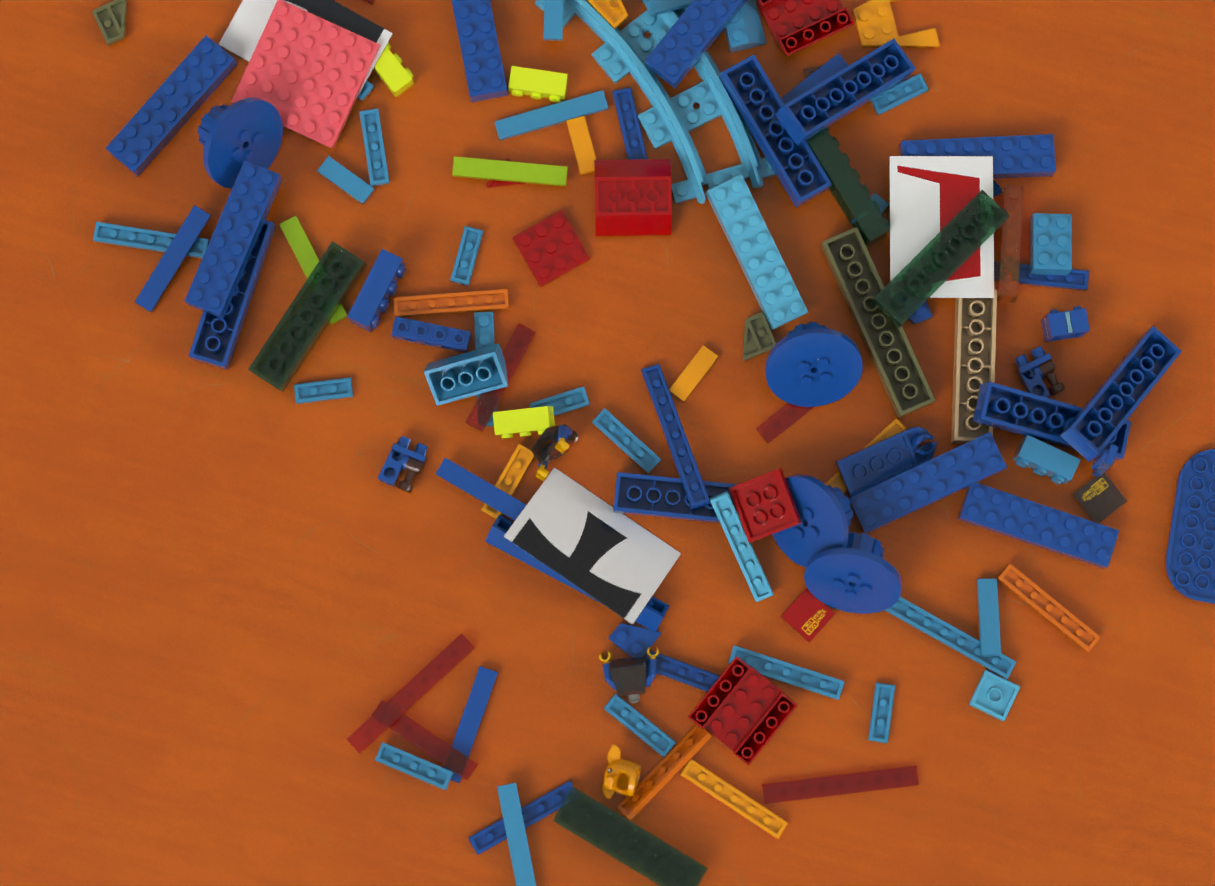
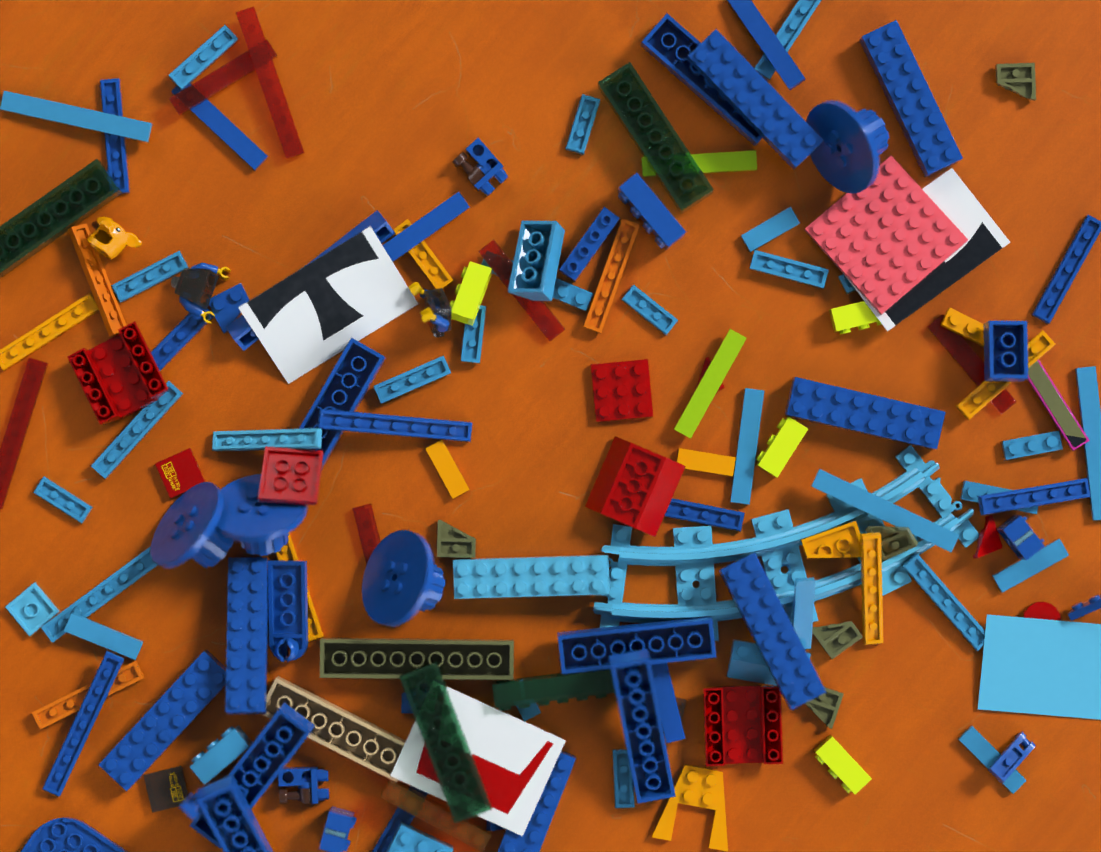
camera: 110 degrees right, 5 degrees up
none -> blue tile [42,651,124,797]

